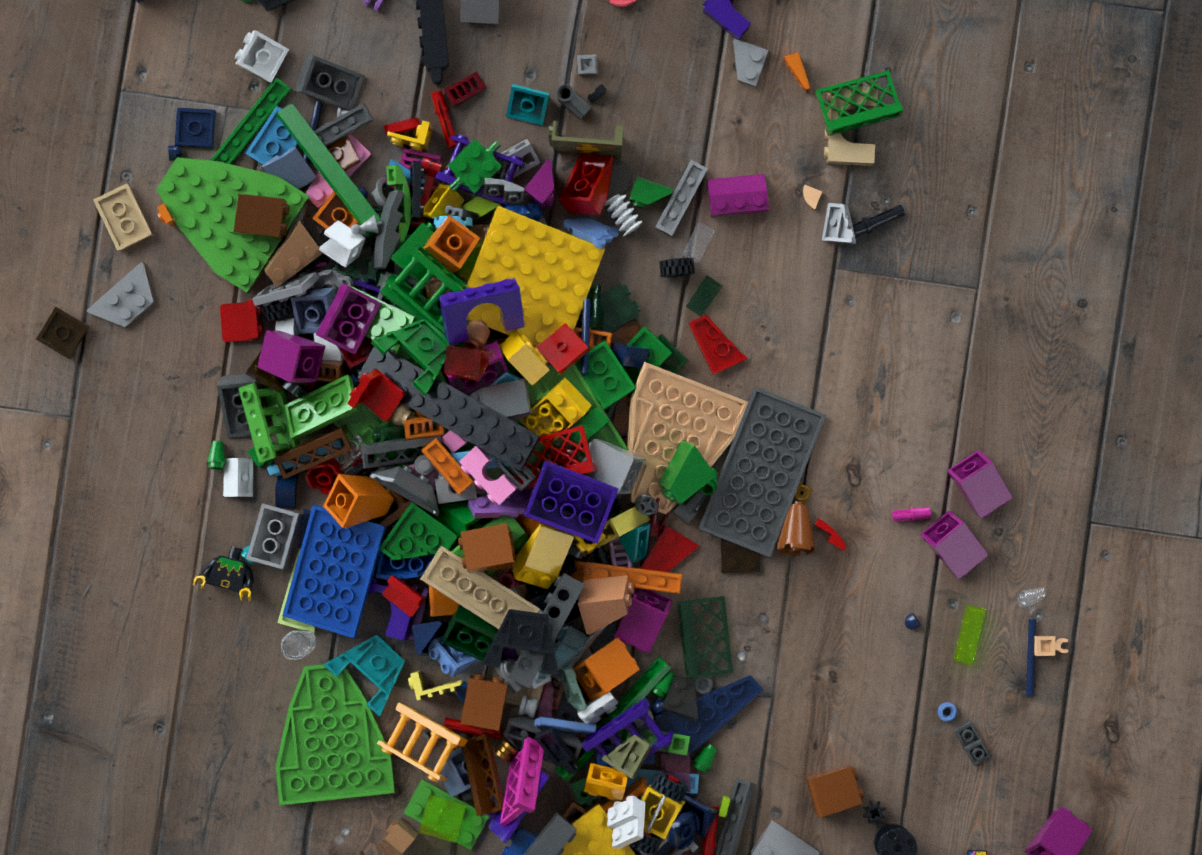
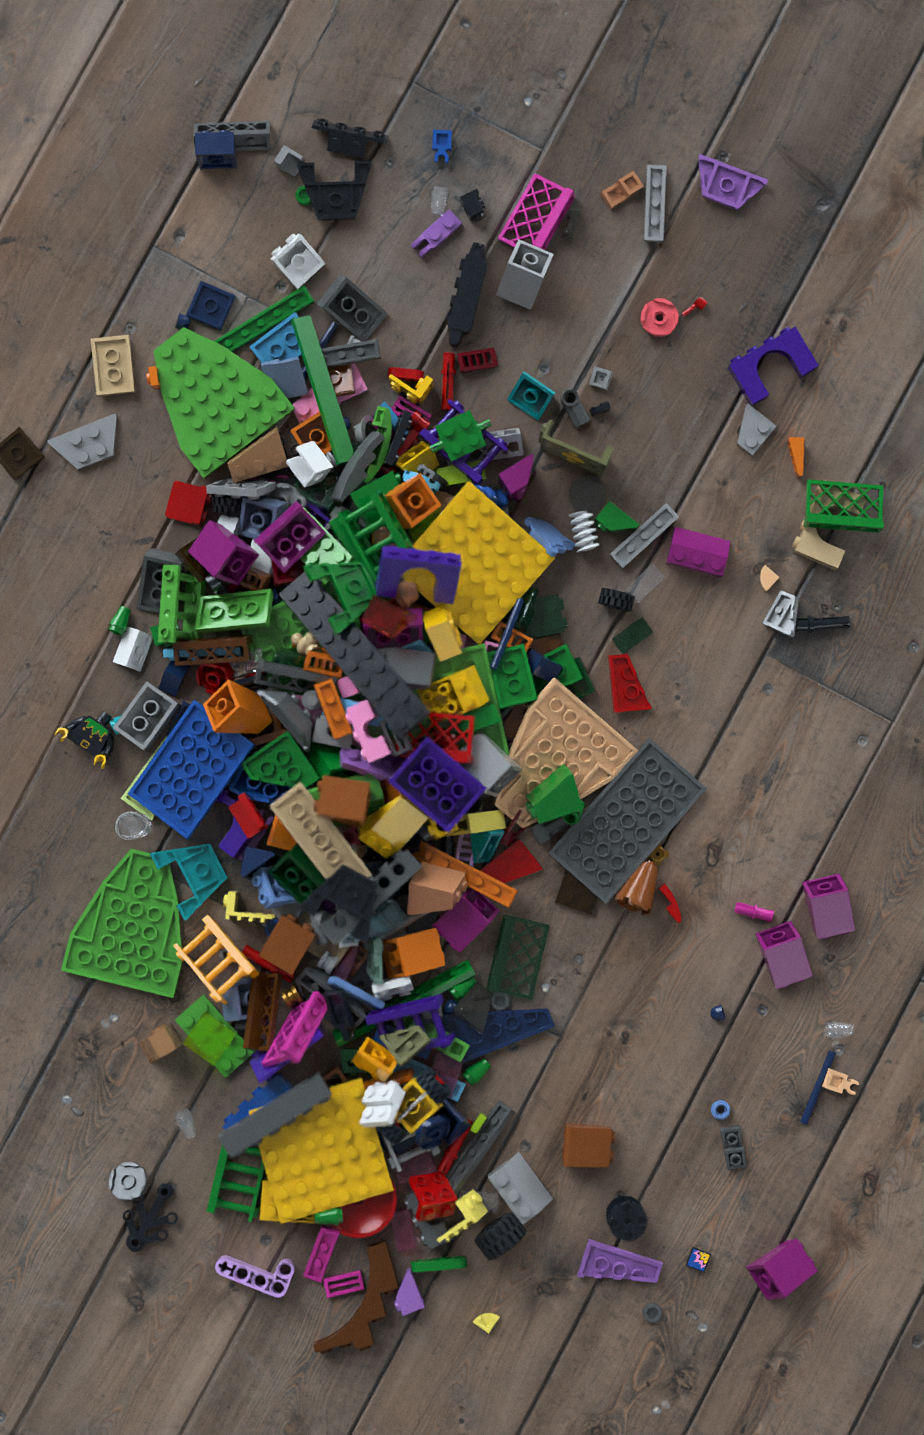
camera: 15 degrees right, 0 degrees up
reddish brown panel [234,194,290,239] -> none
red bracket [347,369,405,421] -> none
light grey piece [351,215,382,234] -> none
dark grey slope [484,178,524,203] -> none
red plate [536,323,590,375] -> none
red slope [558,154,614,215] -> none
dark grey wheel [634,494,657,515] -> none
black gear [862,800,886,824] -> none
clear neon green plate [953,604,986,665] -> none

